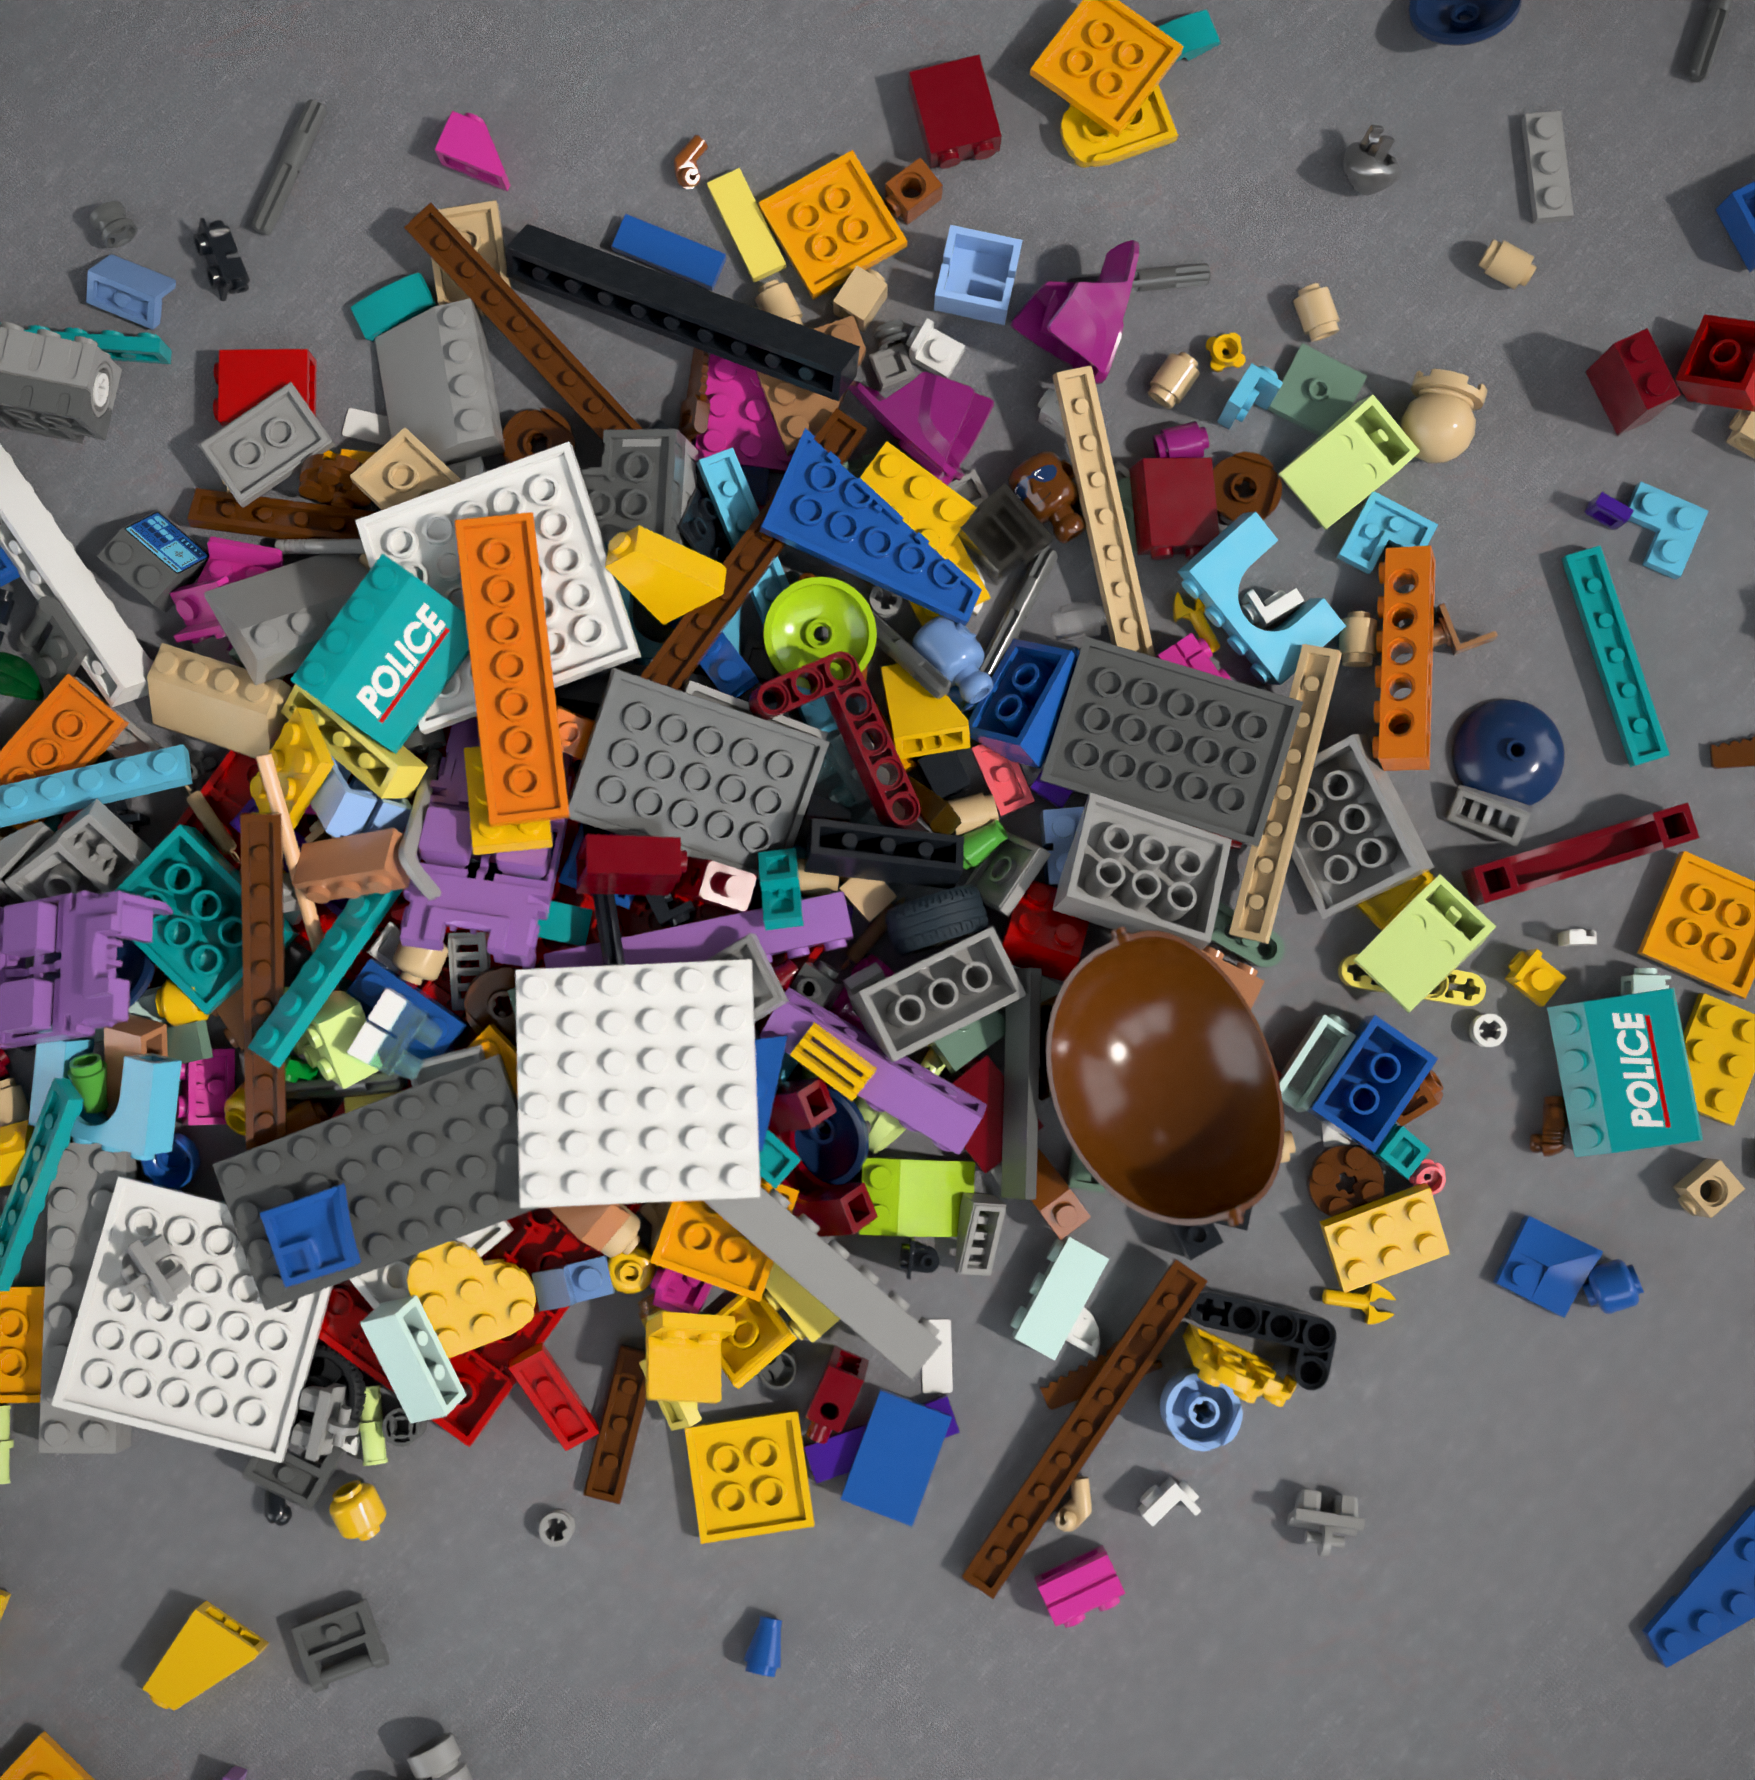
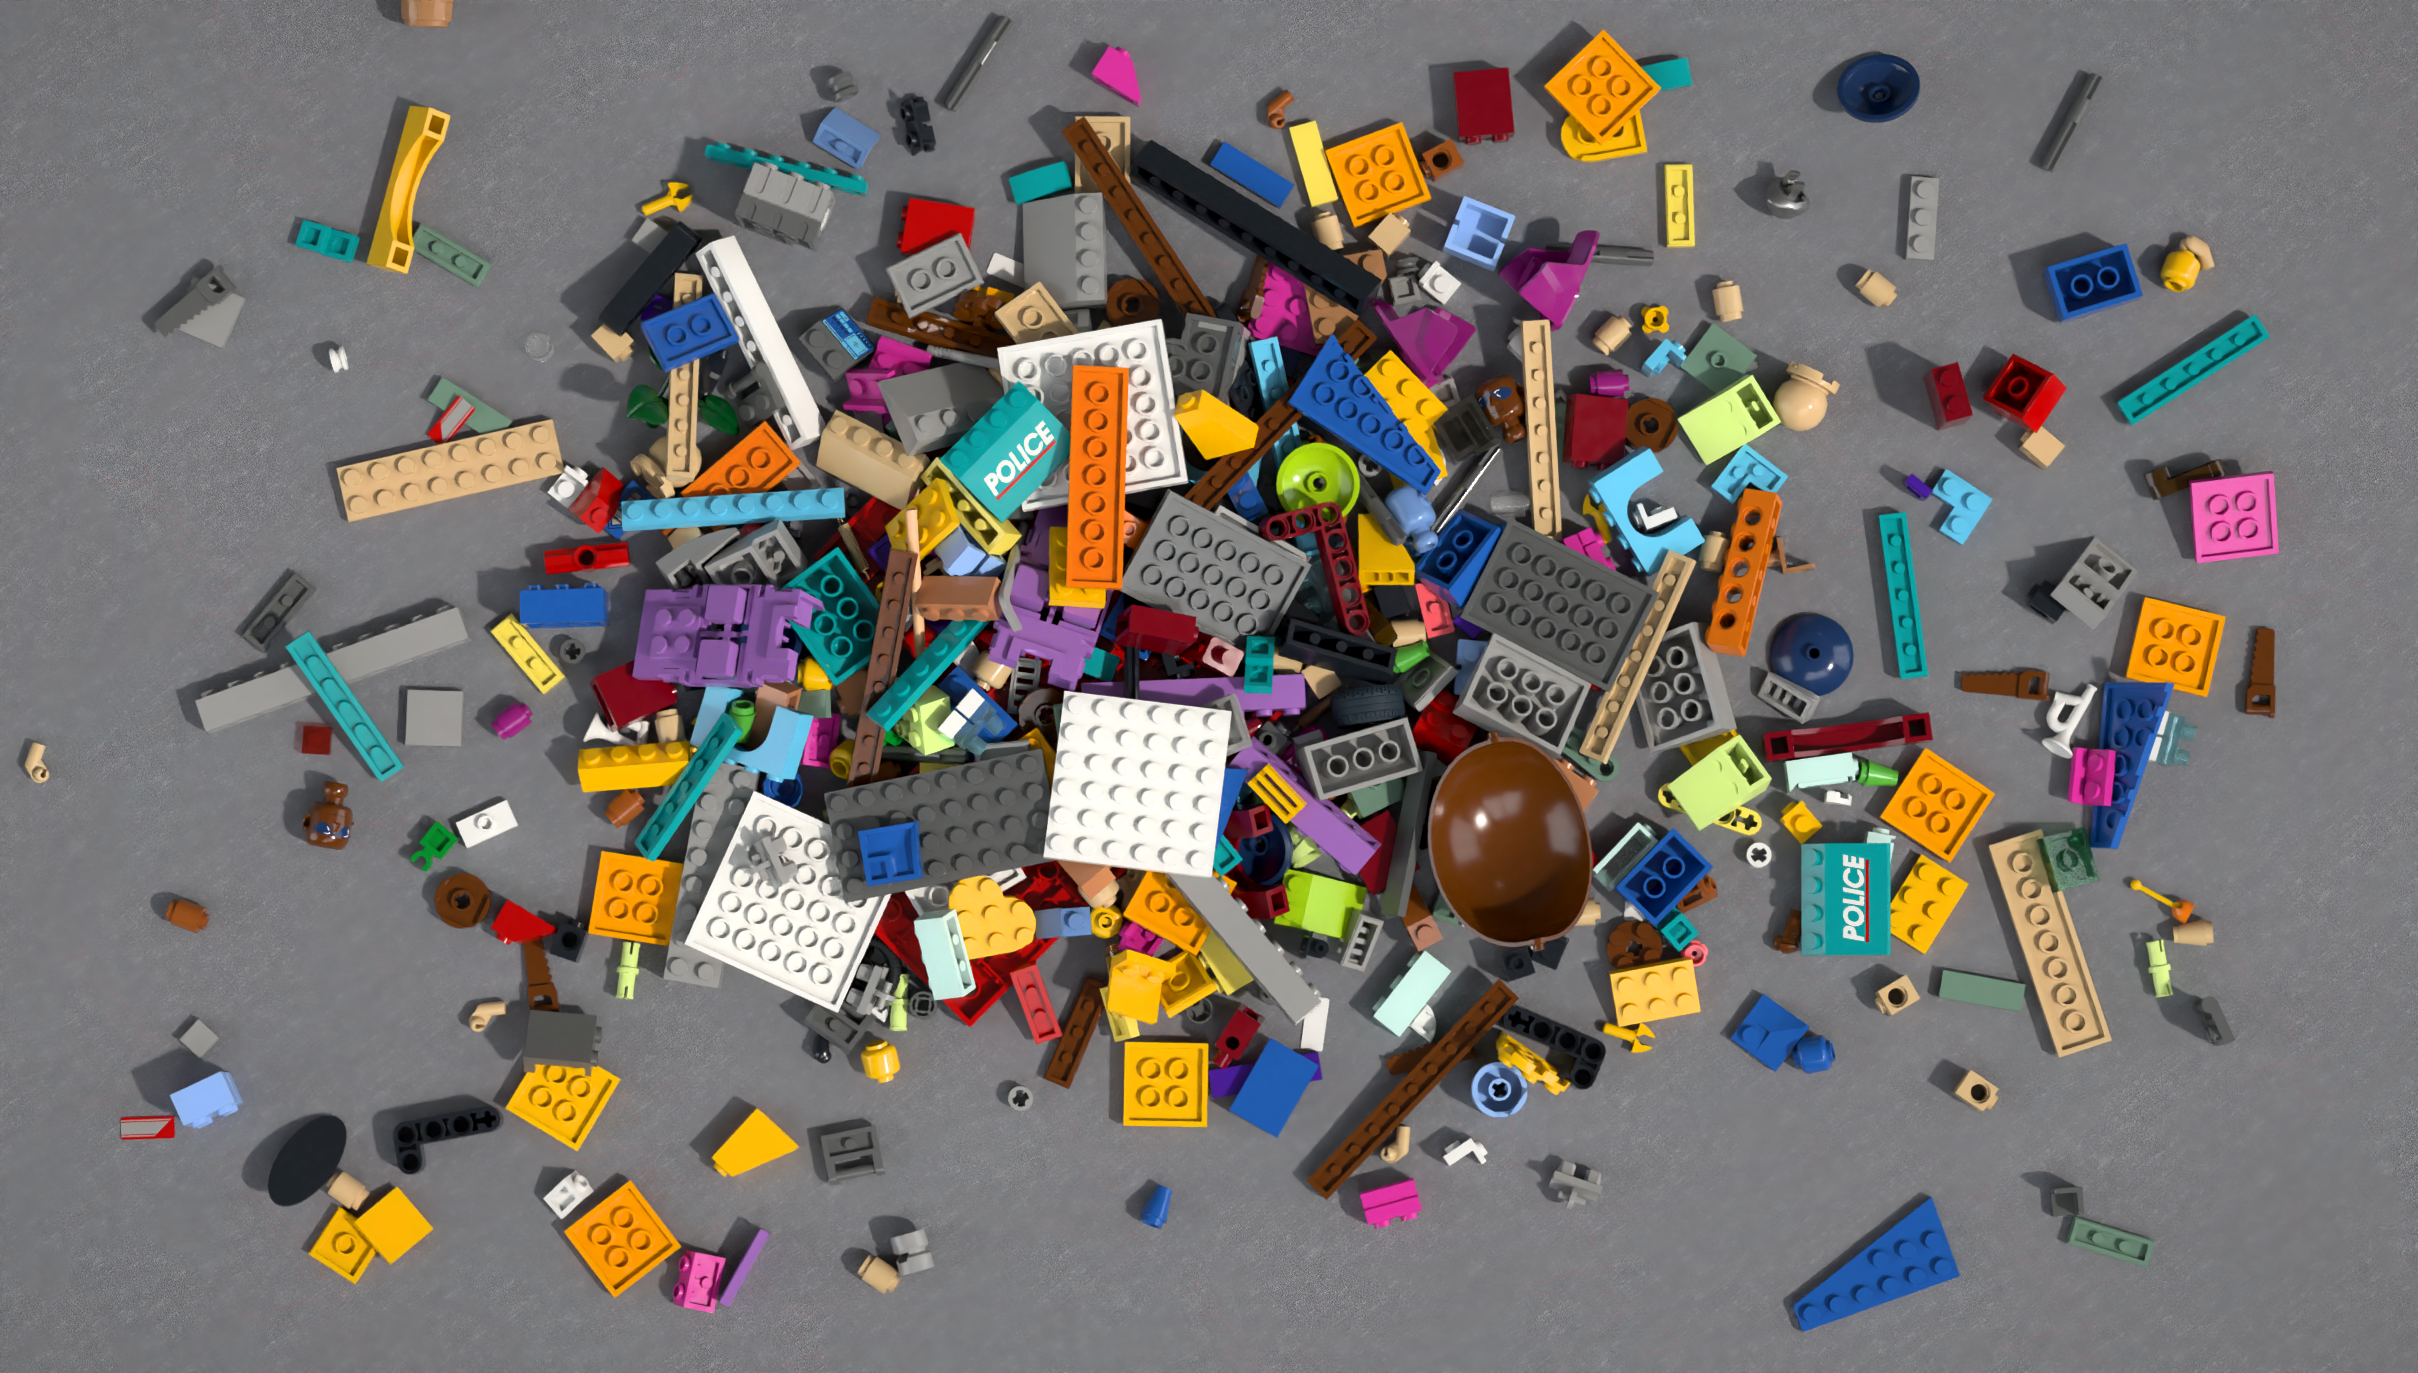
camera: 10 degrees right, 0 degrees up
none -> light yellow tile [1664,164,1695,248]
none -> light aqua window [1783,752,1859,794]
none -> bright green cone [1855,759,1898,786]

